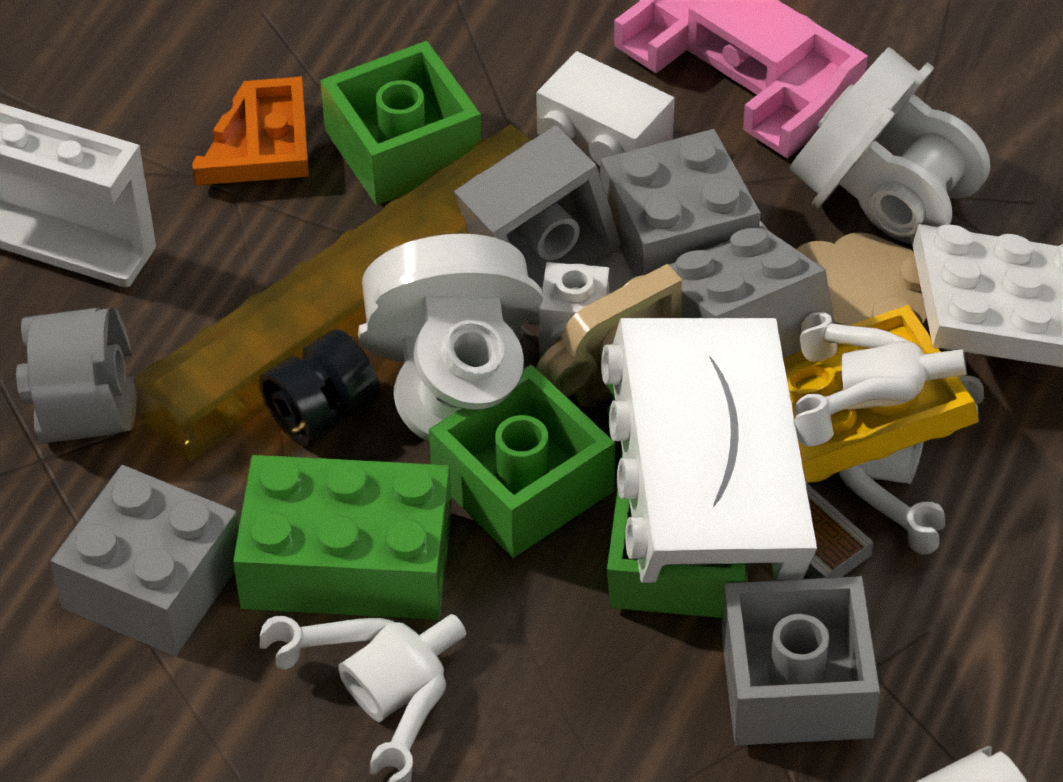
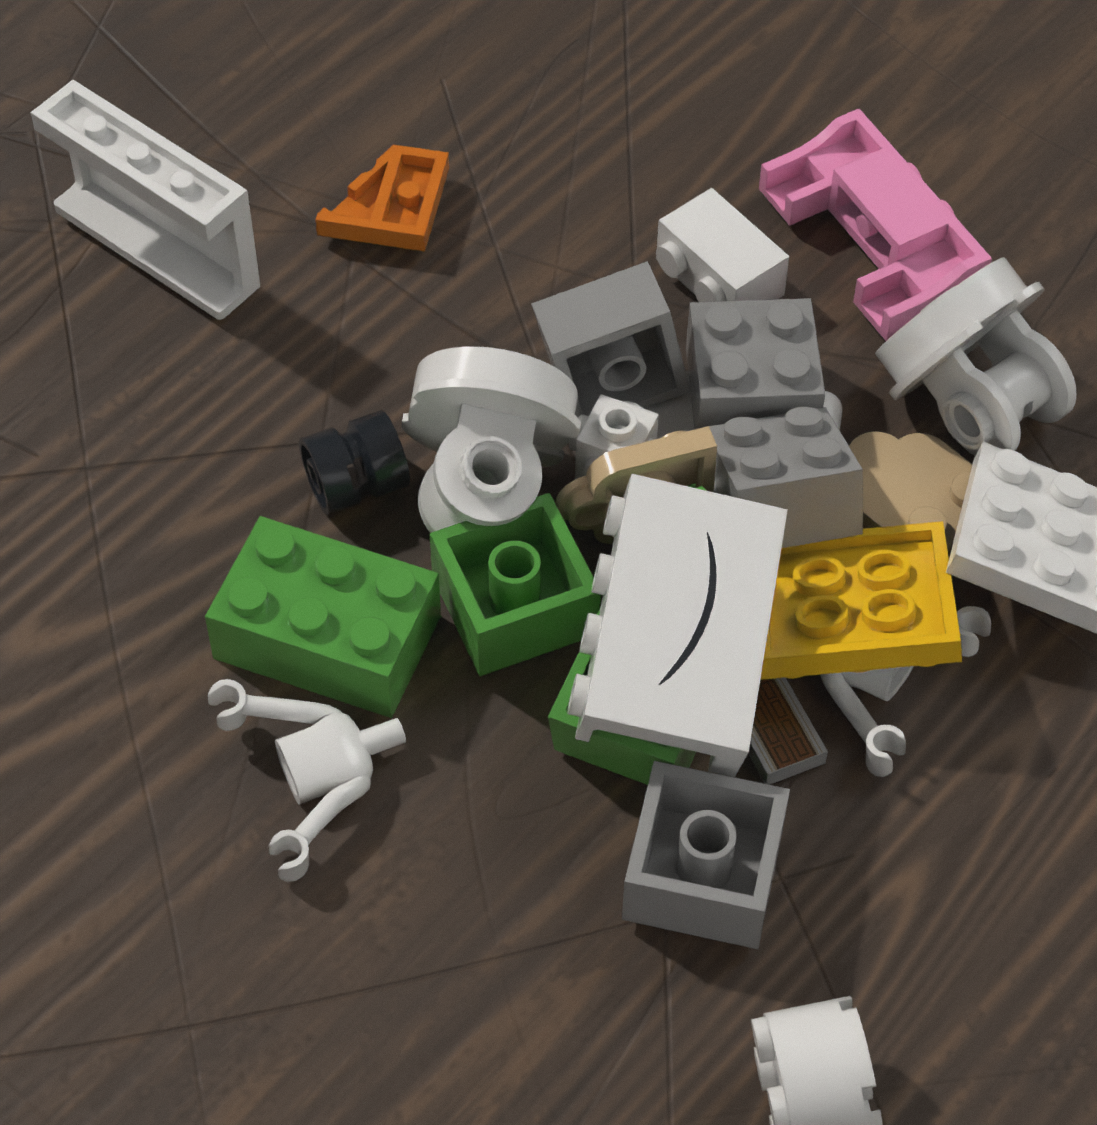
camera: 15 degrees right, 5 degrees up
light grey brick [16,307,136,444] -> none
light grey brick [50,465,239,657] -> none
clear yellow brick [134,124,531,462] -> none
bright green brick [320,41,483,206] -> none
white piece [794,312,967,446] -> none

